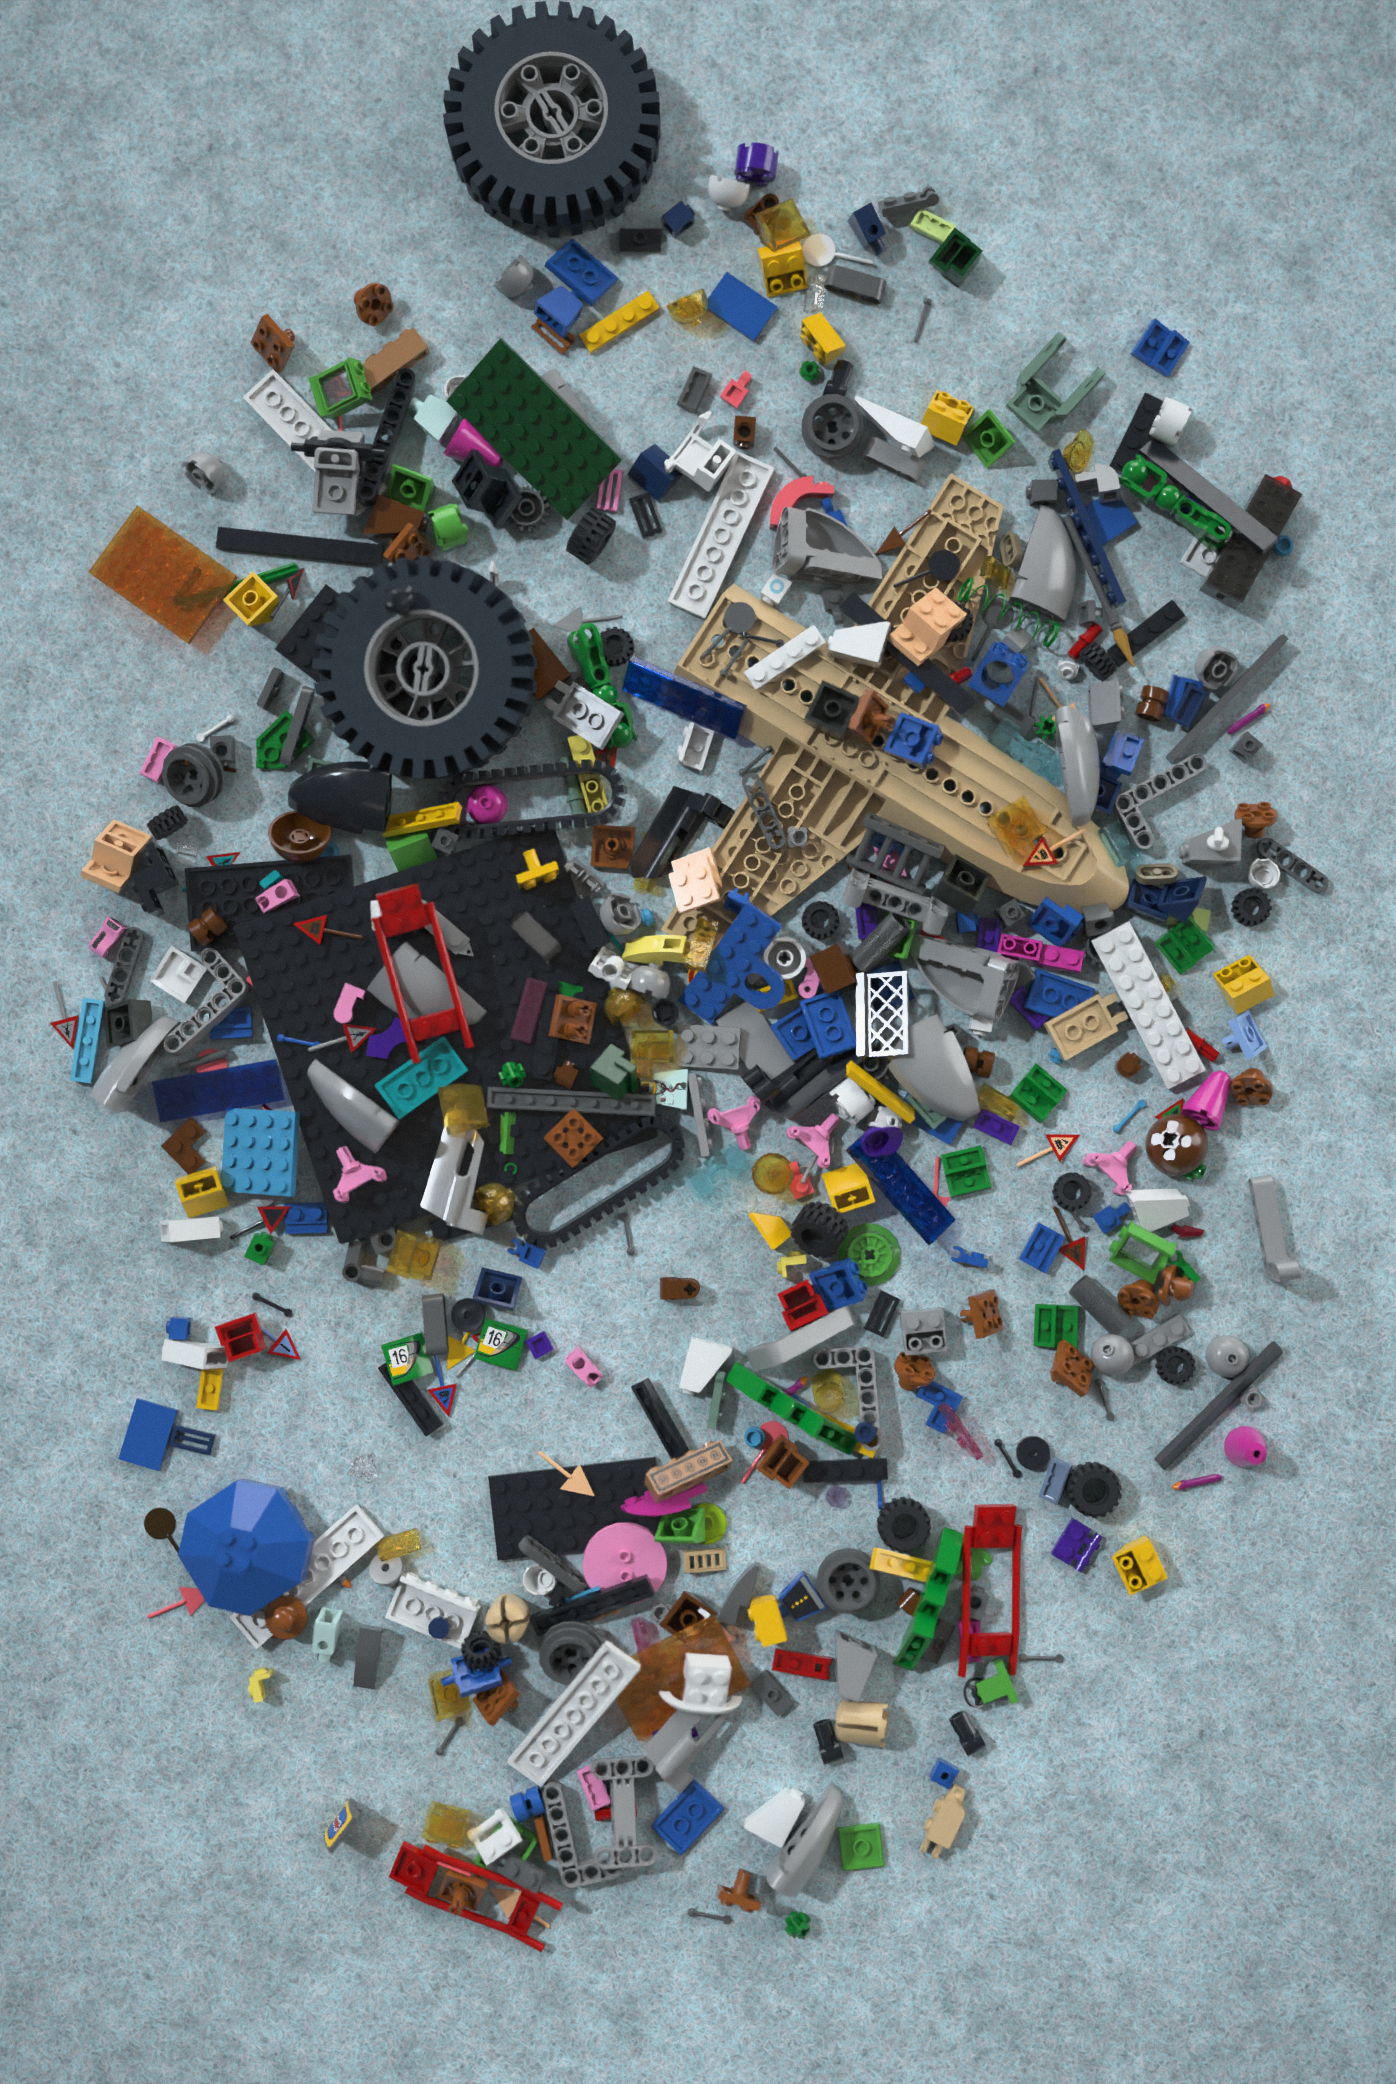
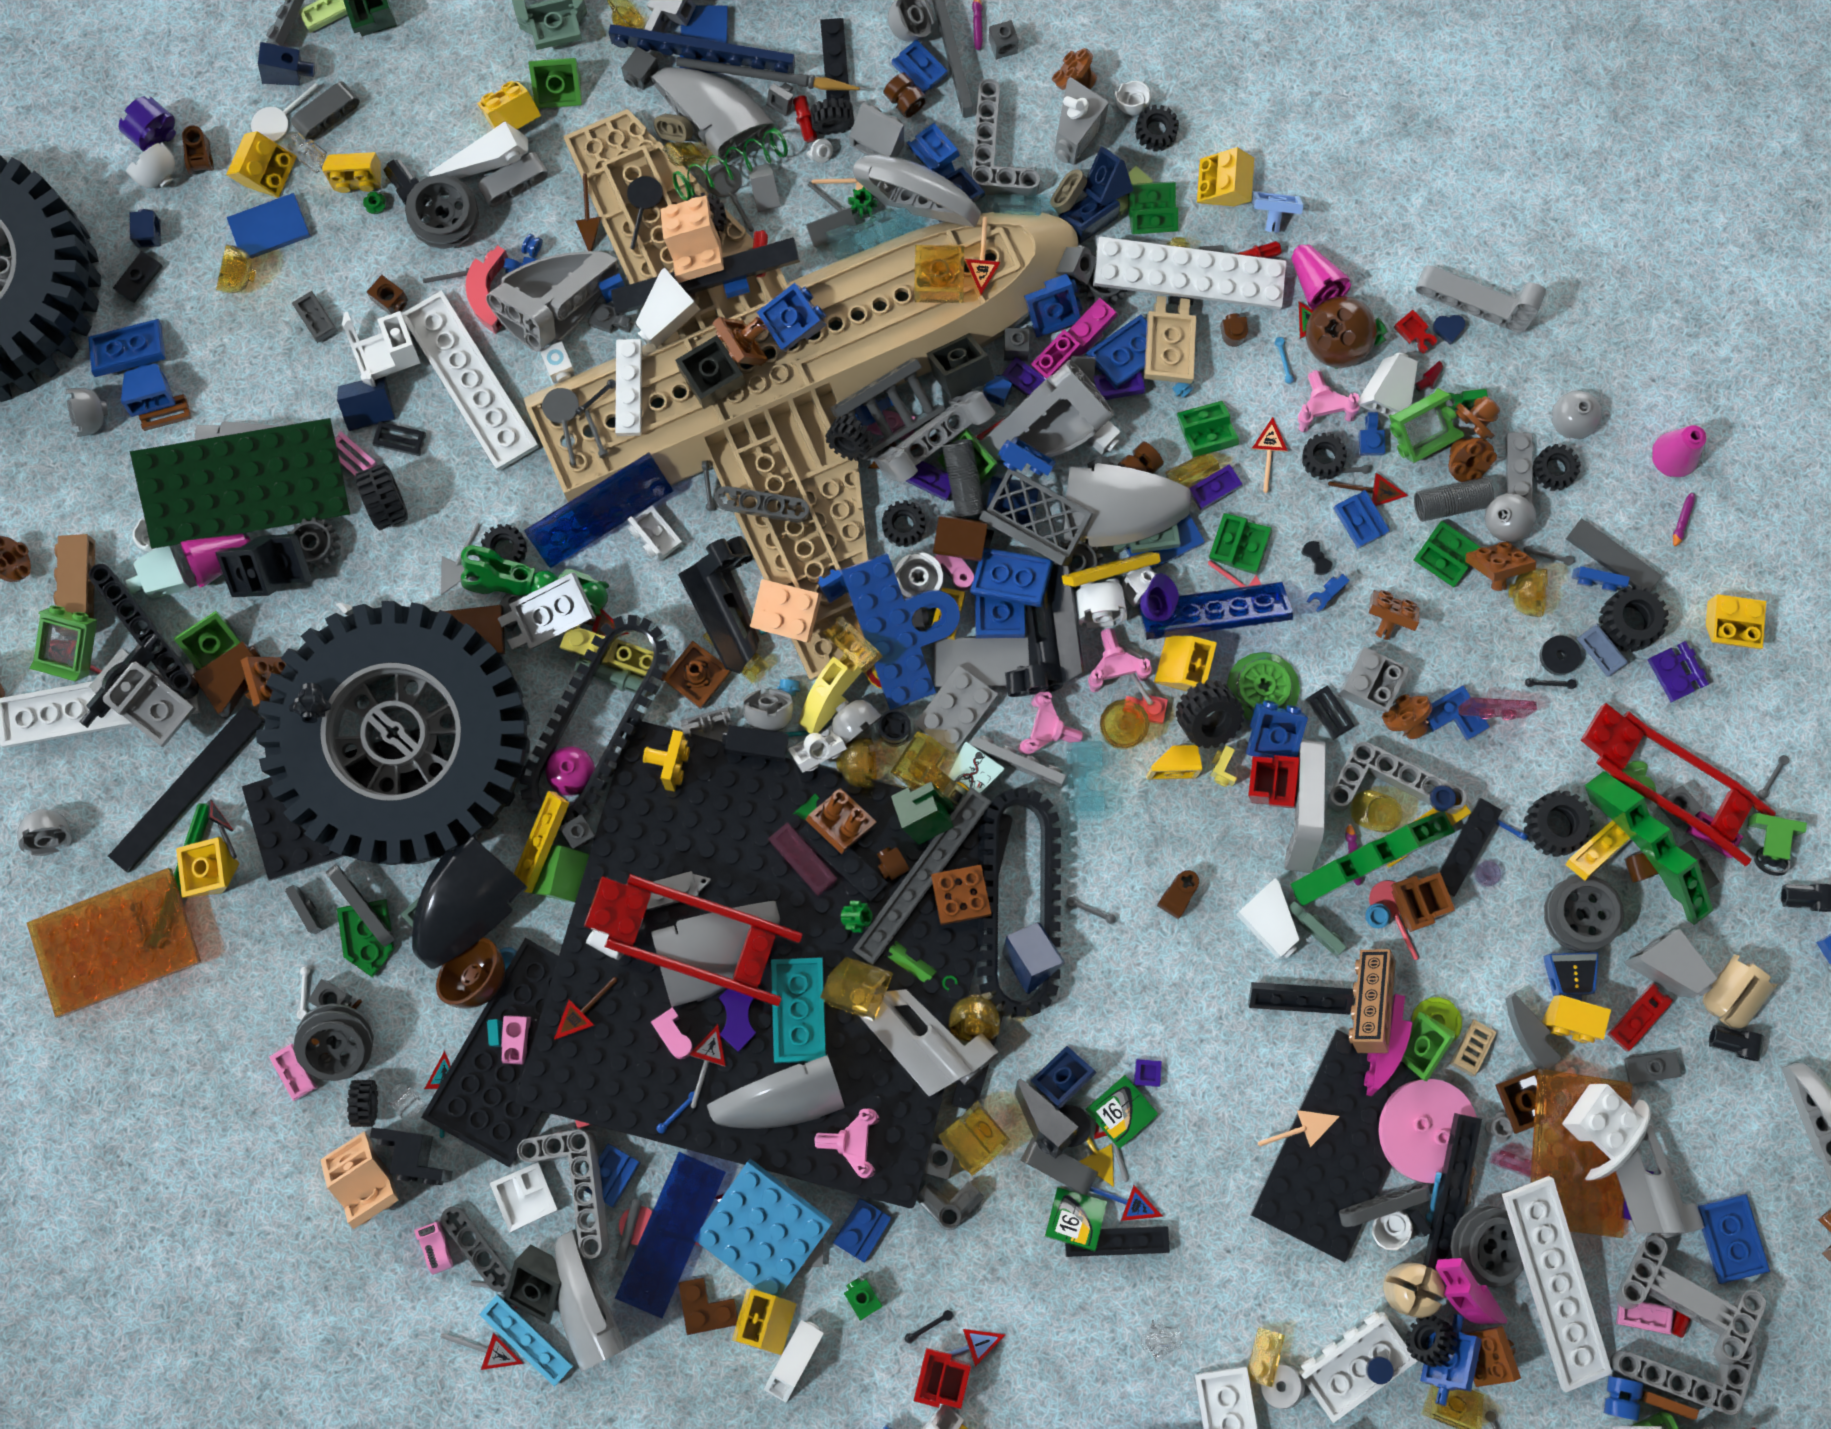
camera: 60 degrees left, 10 degrees down
reddish brown wheel [187,907,228,946] -> none
piece [230,1206,291,1239] -> none
bright green brick [427,503,469,552] -> none
blue plate [507,1238,547,1269] -> none
clear smoke slope [511,912,561,964] -> none
bright pink leg [565,1346,604,1388] -> none
yellow plate [579,290,660,354] -> none
coral plate [720,370,752,409] -> none
white slope [744,1788,805,1848] -> none
clear yellow slope [755,198,811,252] -> none
light grey plate [787,826,808,848] -> none
dark grey piece [914,298,932,342] -> none
blue brick [968,641,1030,707] -> none
black tile [1154,1341,1283,1470] -> none
dark blue tile [1170,683,1208,729] -> none
dark orange plate [1230,1068,1273,1106] -> none
light grey plate [1239,1386,1265,1411] -> none
dark grey beam [1256,838,1329,893] -> none
none -> blue bush [521,233,543,258]
none -> blue plate [598,274,625,304]
none -> black tyre [825,416,873,461]
none -> blue plate [997,437,1056,476]
none -> slope [1002,922,1065,994]
none -> slope [1015,1078,1079,1159]
none -> black piece [1301,541,1332,575]
none -> red plate [1393,310,1437,354]
none -> dark blue tile [1433,315,1465,345]
none -> dark pink slope [1436,1258,1507,1325]
none -> clear yellow cylinder [1508,568,1548,617]
none -> dark grey tile [1566,518,1662,590]
none -> blue plate [1572,566,1630,592]

